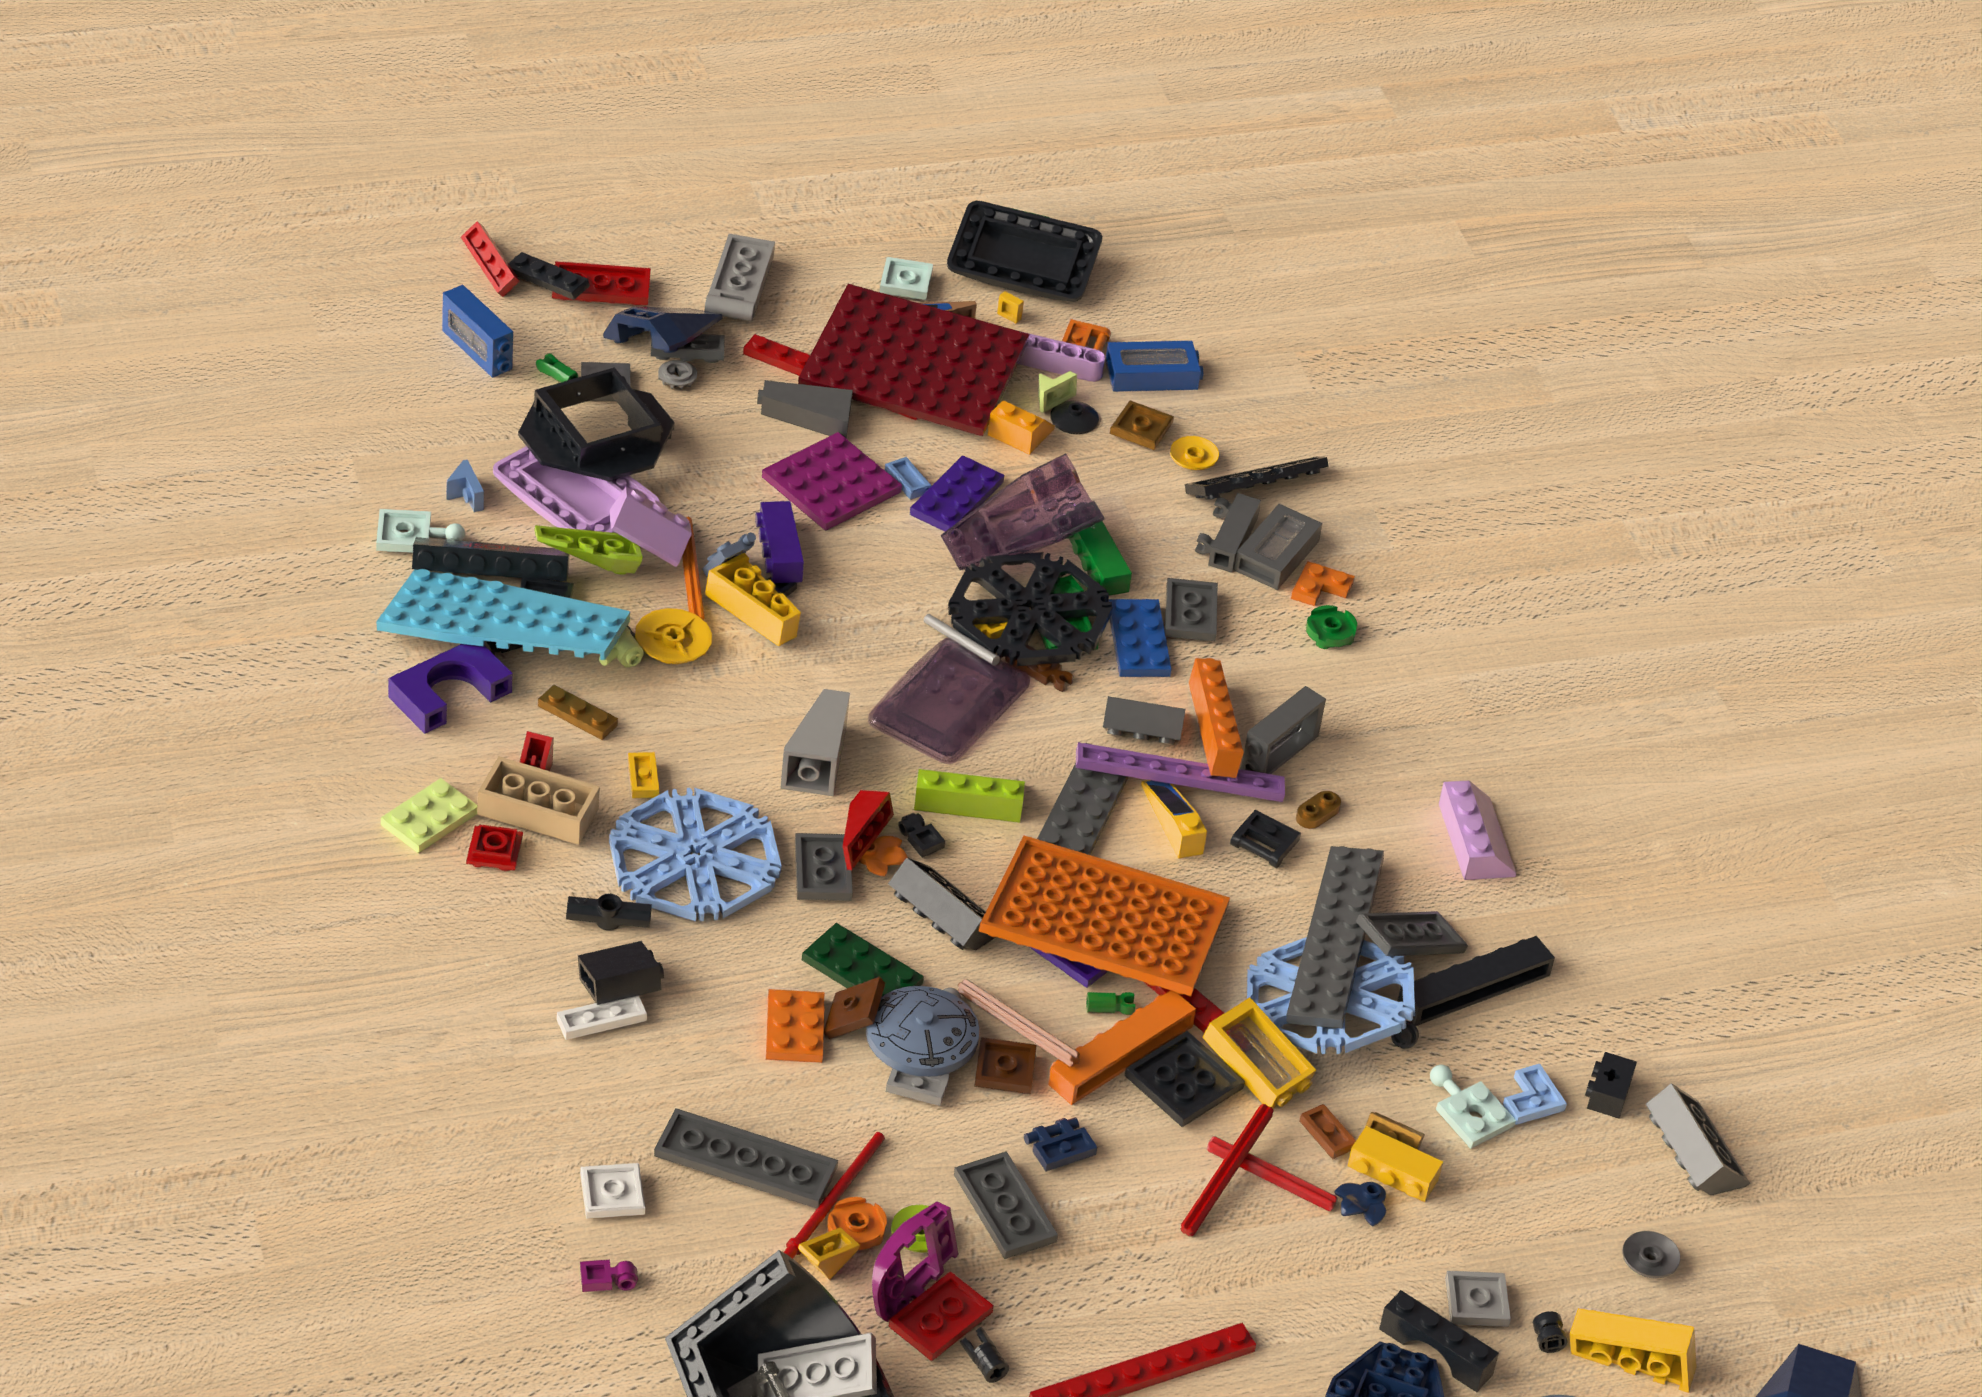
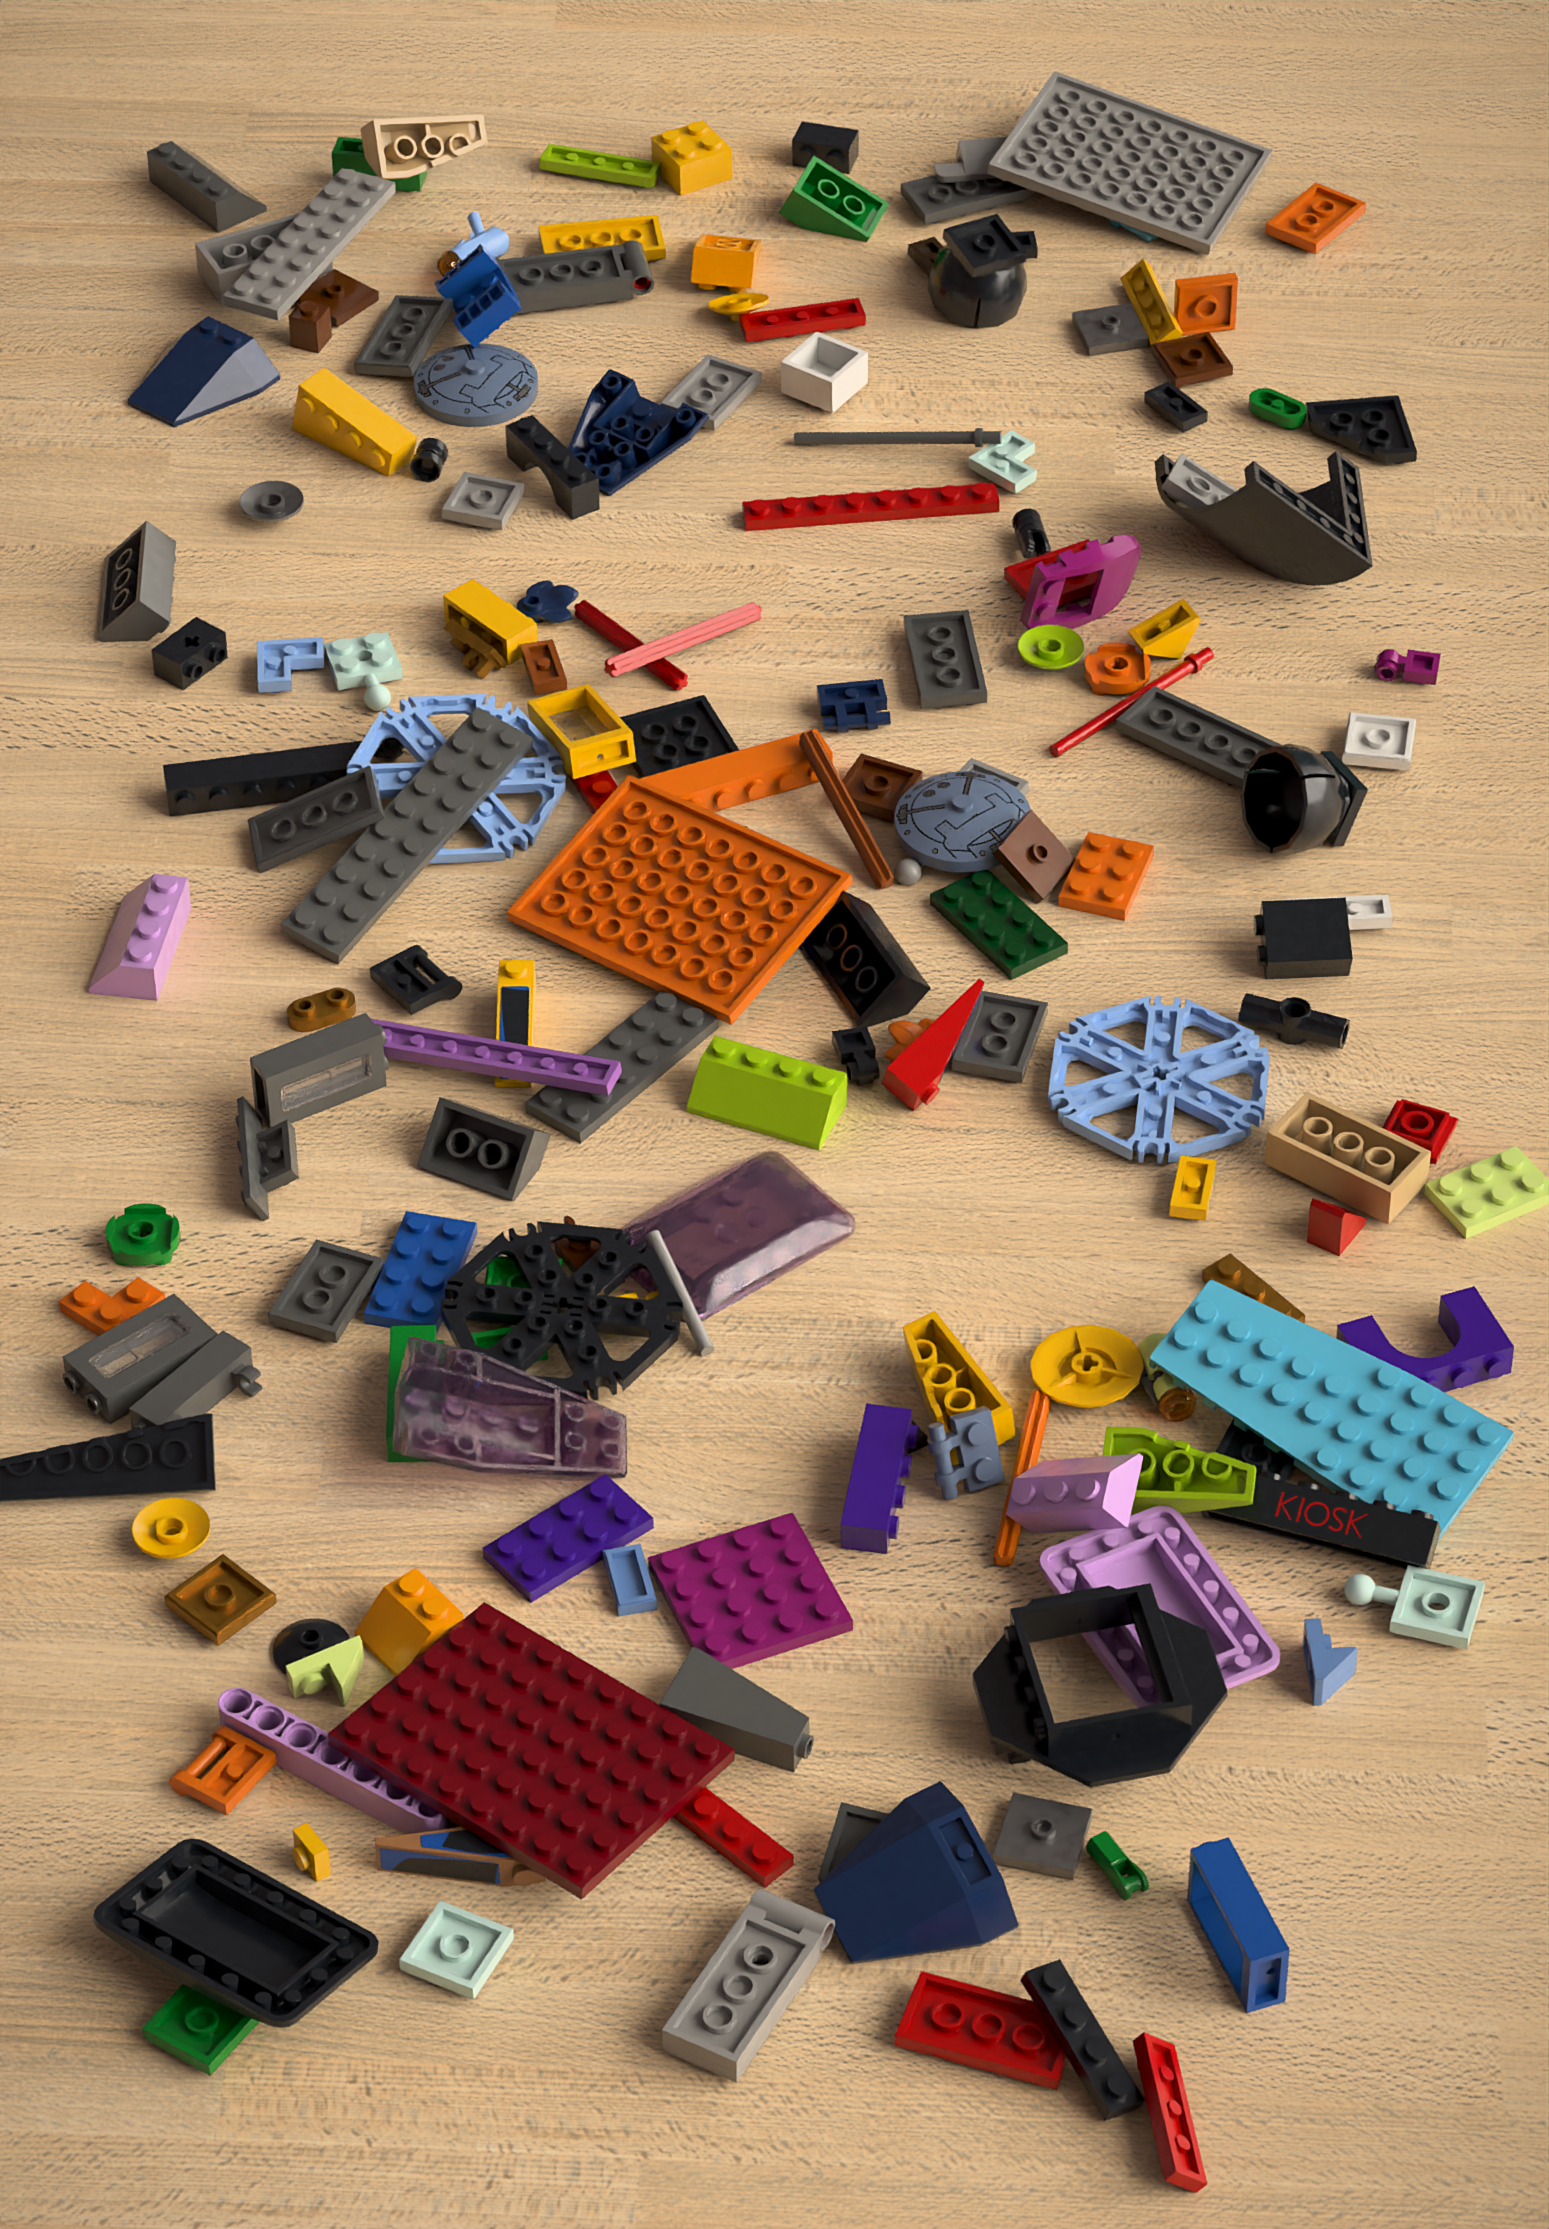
camera: 155 degrees left, 0 degrees up
light grey slope [780,689,850,796] -> none
blue piece [1105,341,1204,392] -> none
orange brick [1189,658,1244,778] -> none
none -> dark grey bracket [235,1096,299,1221]
none -> black plate [1240,743,1368,856]

